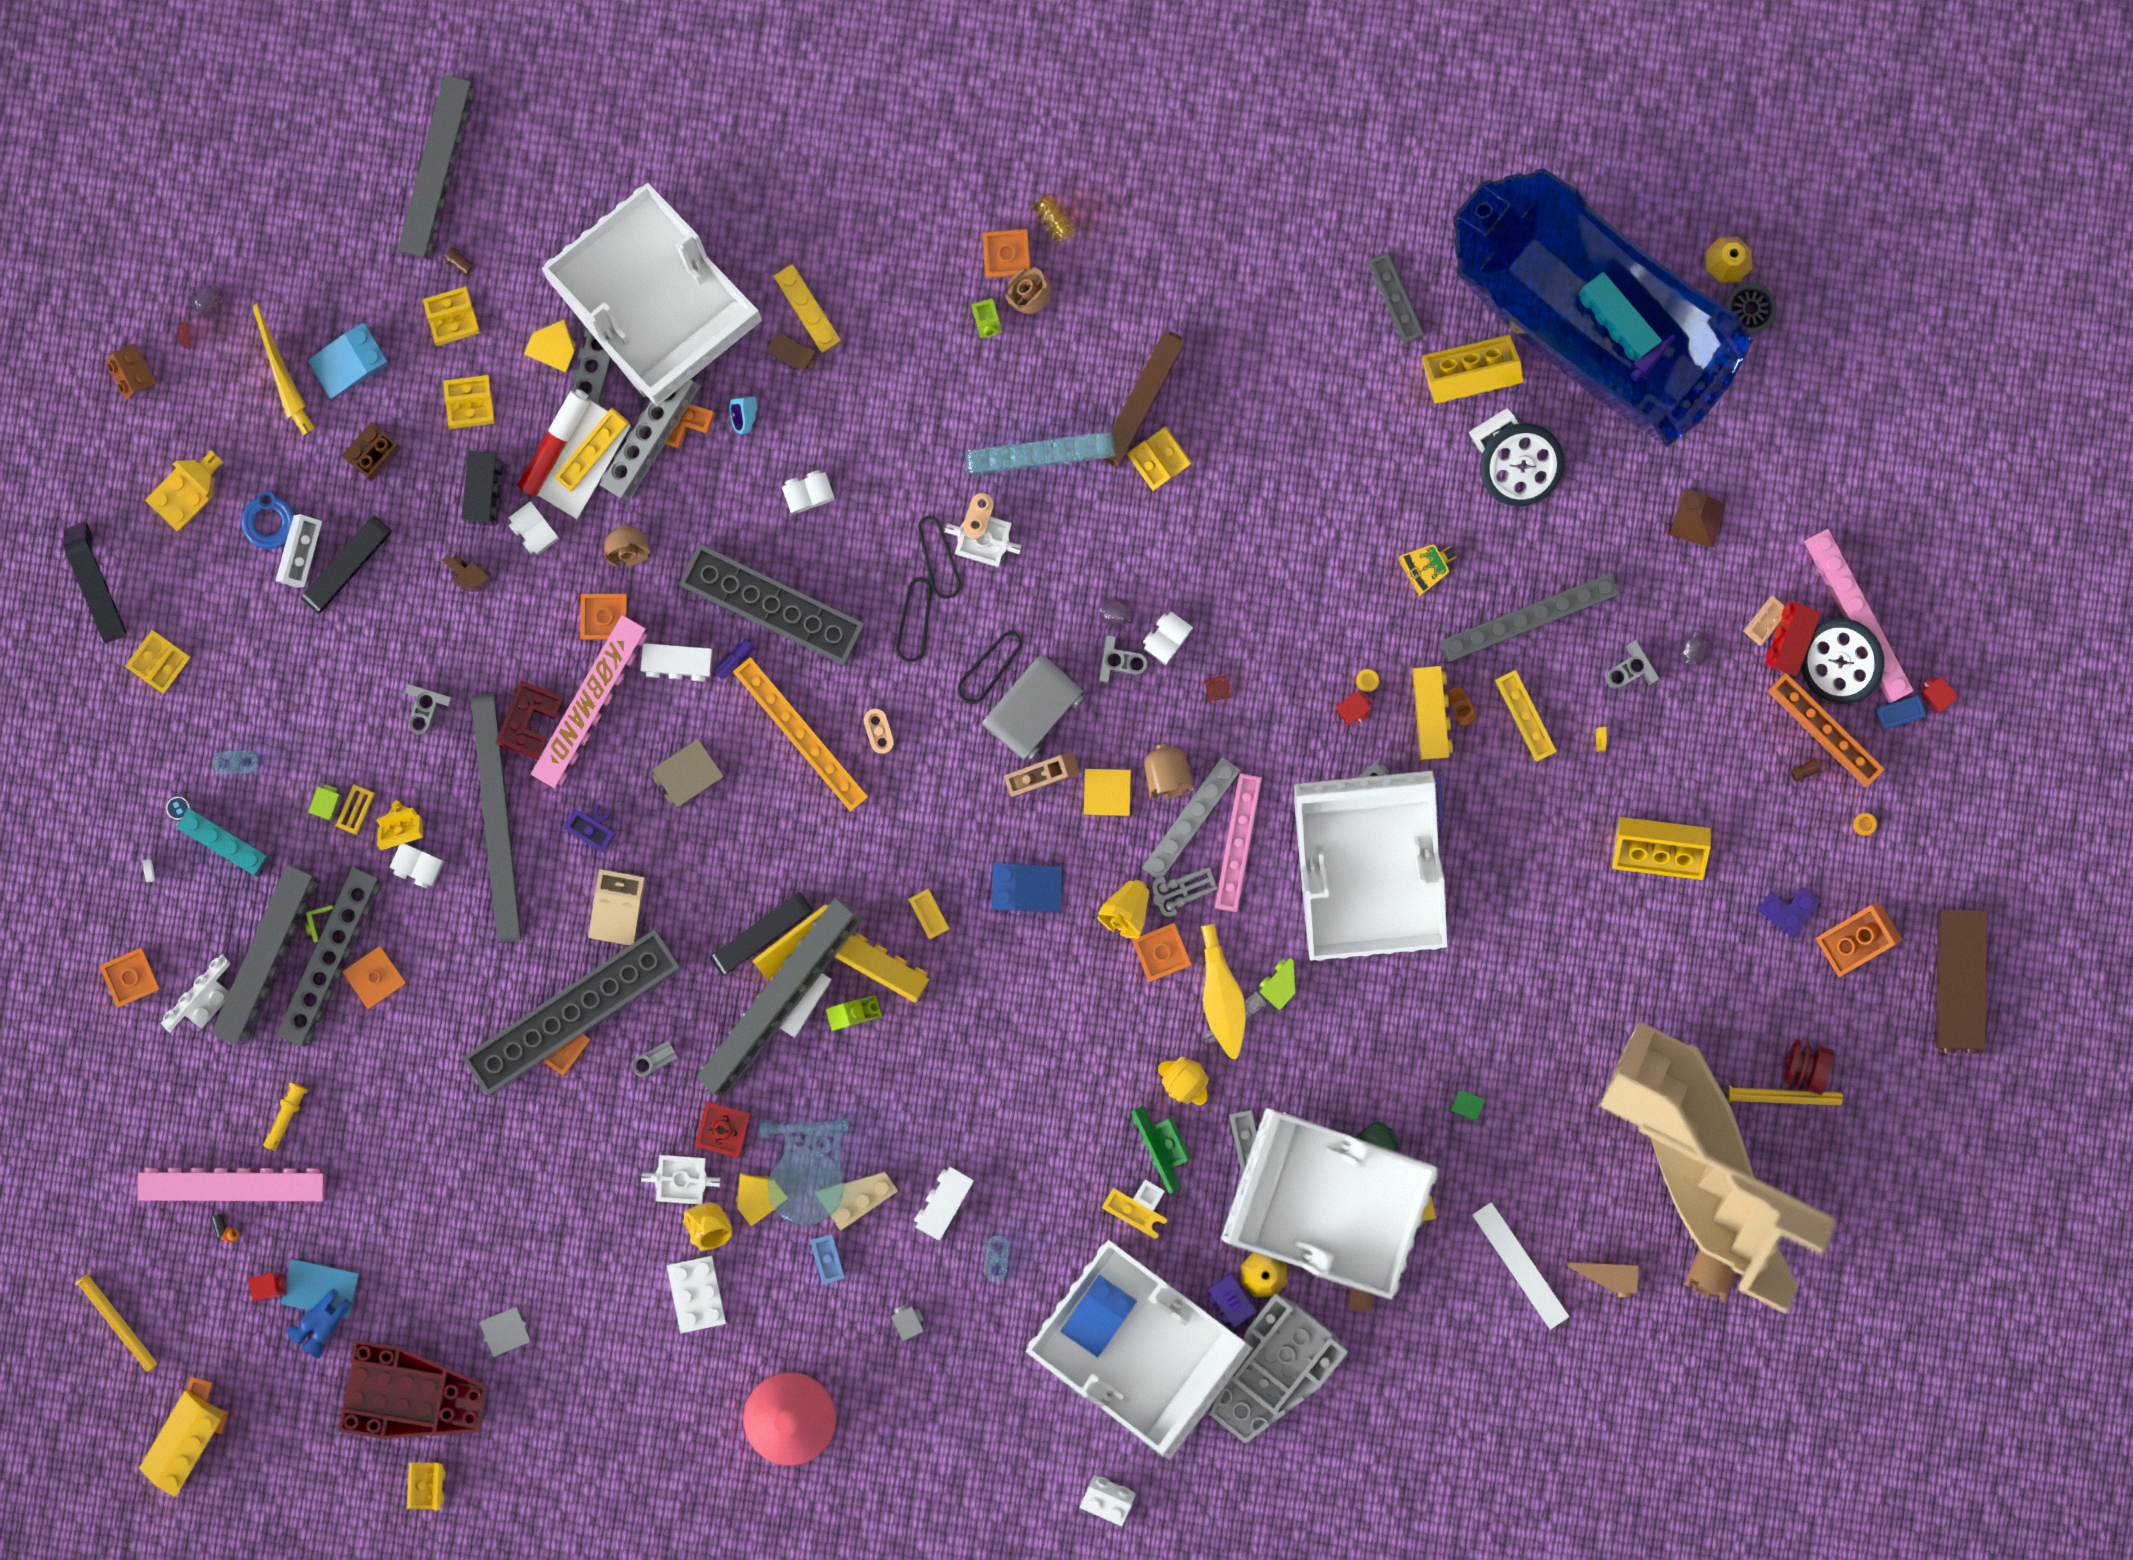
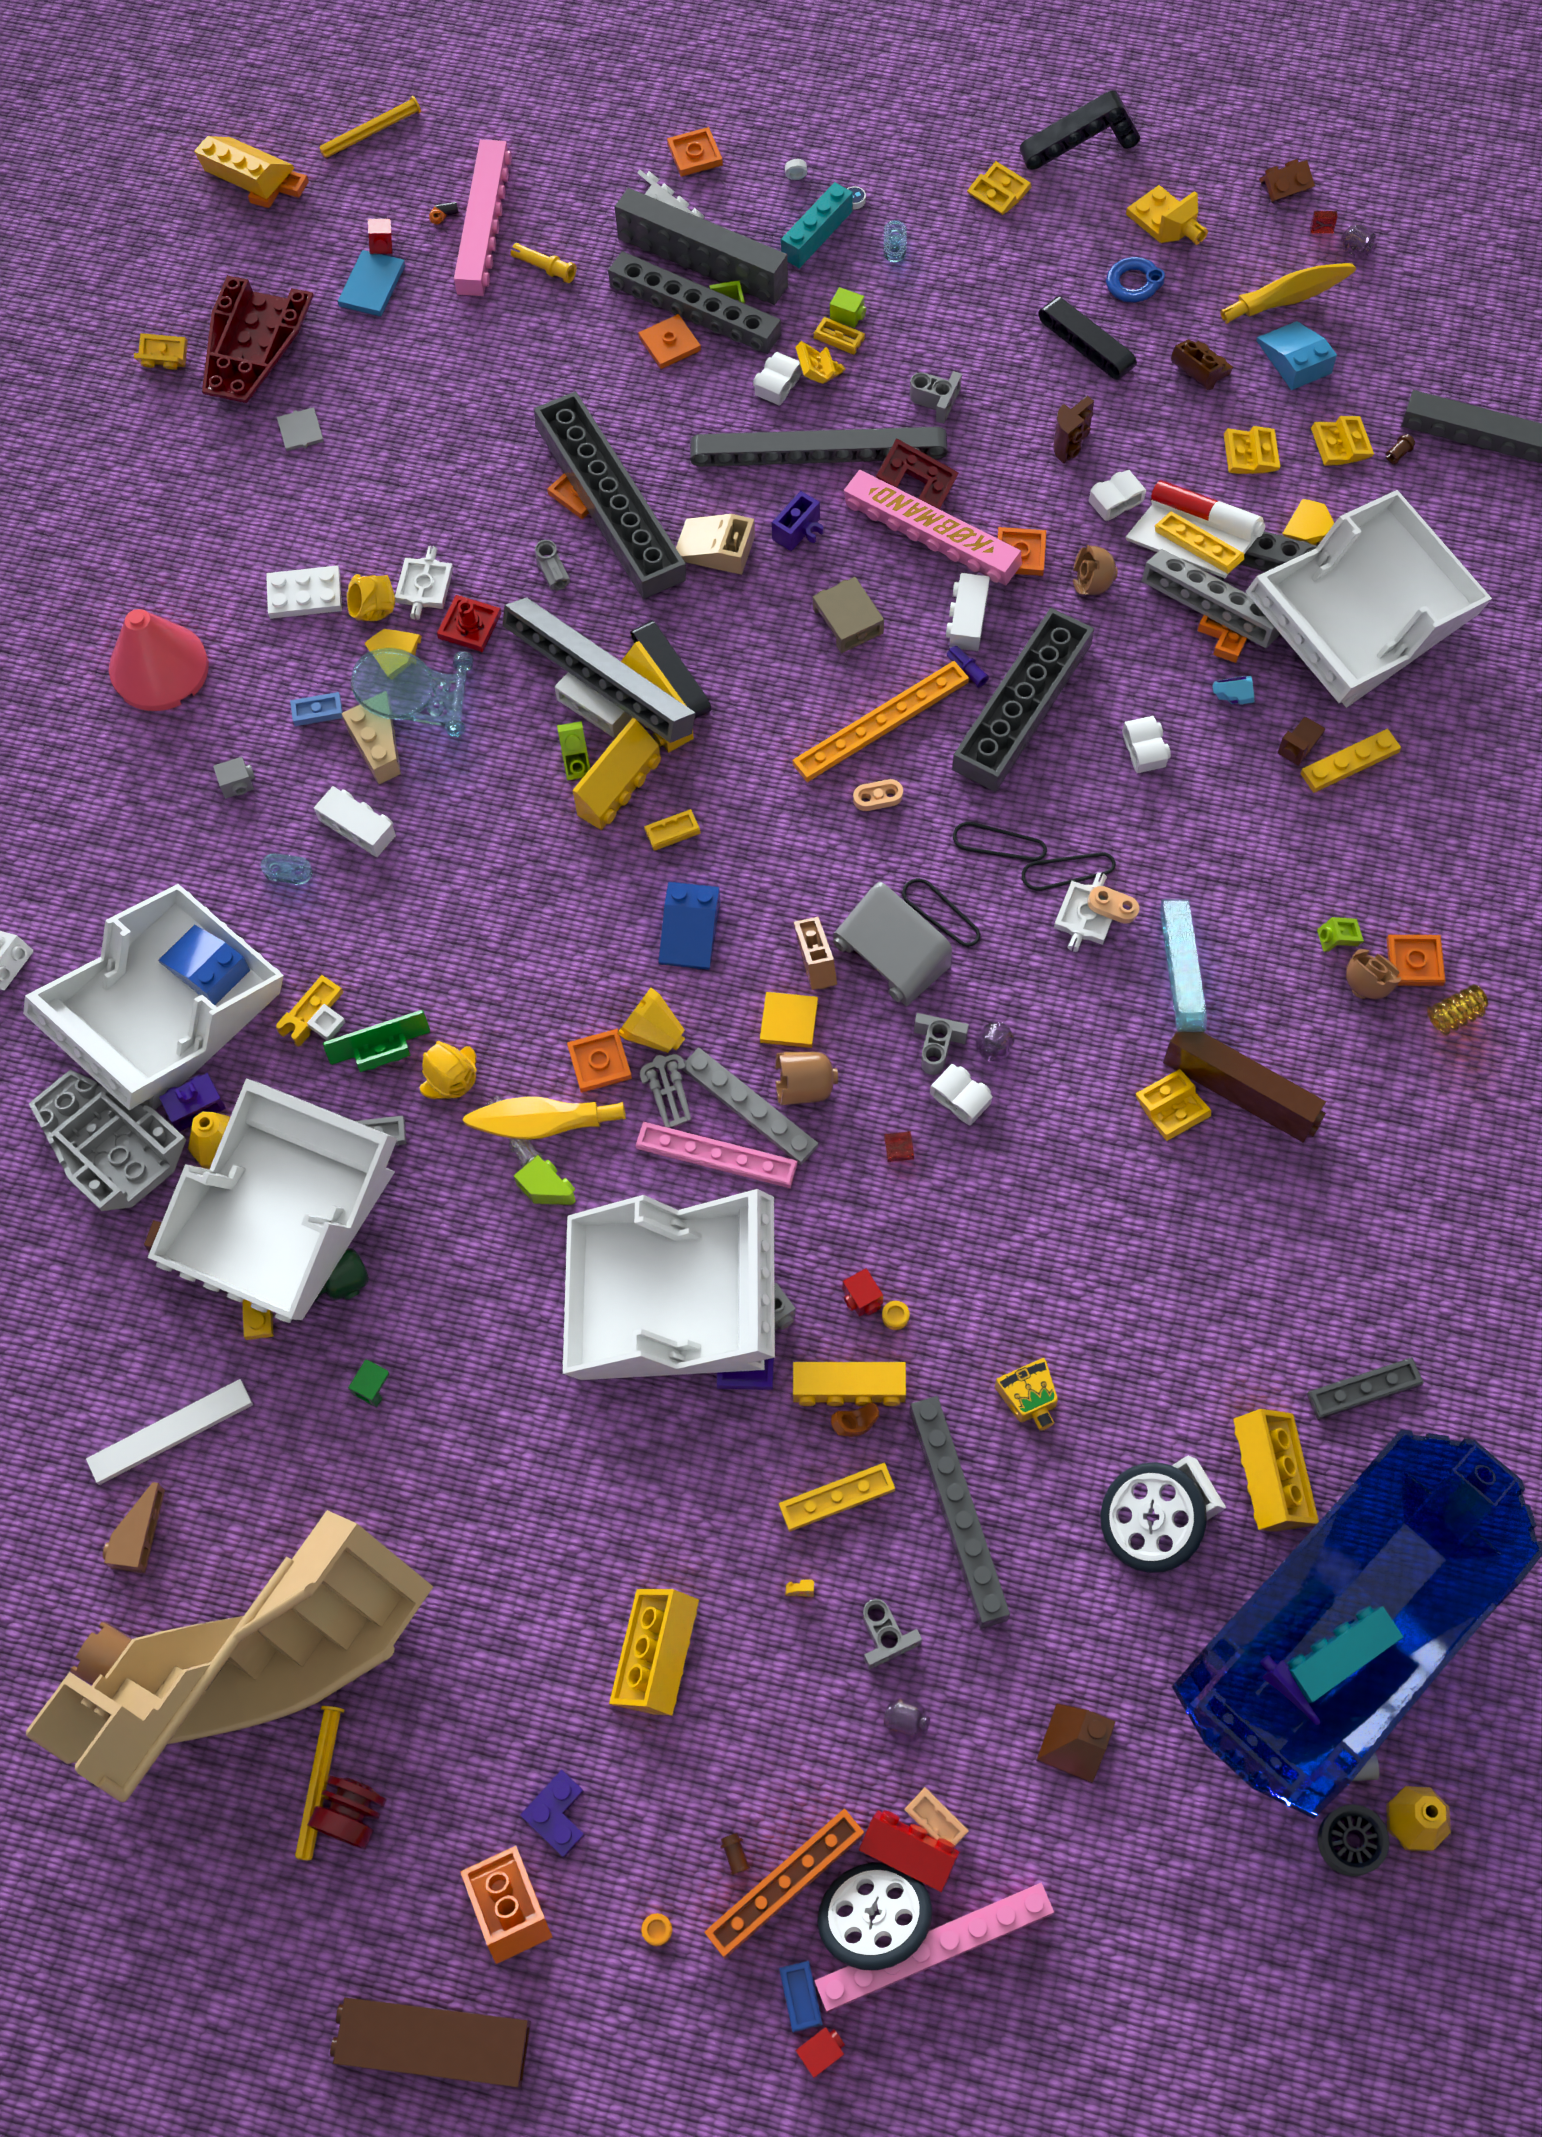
camera: 100 degrees right, 20 degrees down
white brick [276,515,322,588] -> none
blue piece [286,1288,351,1358] -> none
black brick [462,451,503,526] -> none

